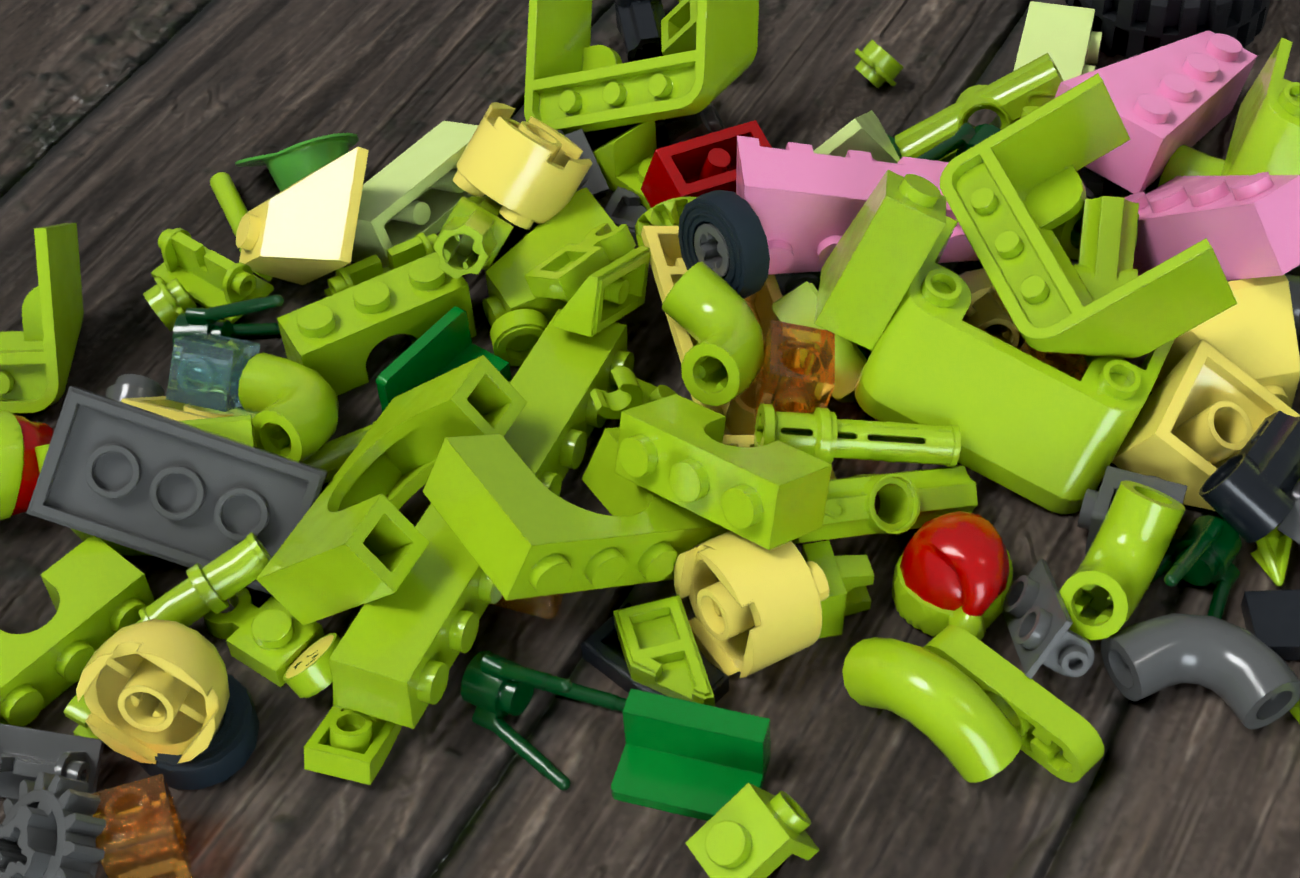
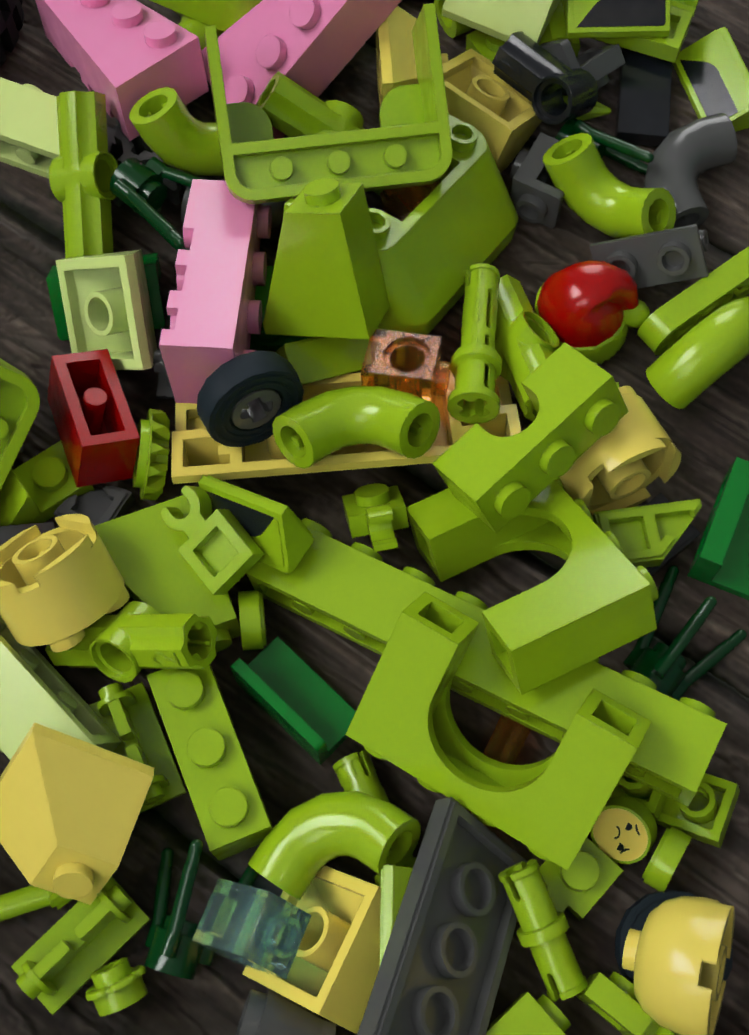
camera: 85 degrees left, 20 degrees up
none -> lime tile [642,826,692,893]

